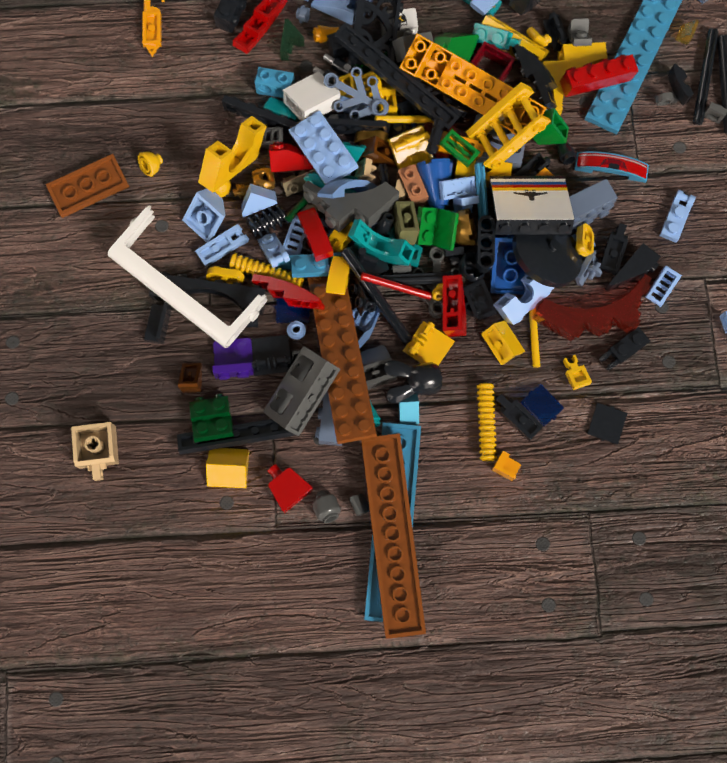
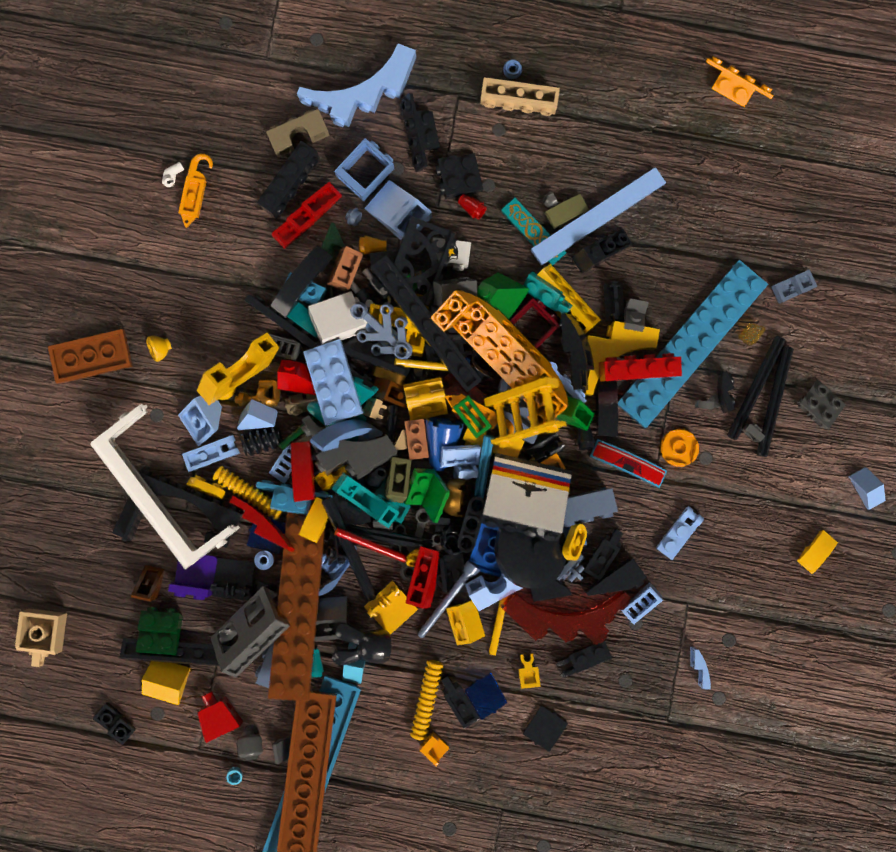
camera: 15 degrees right, 10 degrees up
light blue plate [258,233,290,268] -> none
black axle [426,118,445,154] -> none
yellow arm [526,27,552,47] -> none
none -> black slope [93,702,136,745]
none -> white arm [162,161,185,187]
none -> medium azure hinge [226,767,243,785]
none -> black slope [271,245,333,318]
none -> nougat brick [327,246,363,292]
none -> sand blue piece [418,560,481,638]
none -> black slope [530,580,572,602]
none -> black slope [596,379,618,437]
none -> light orange tile [660,429,699,467]

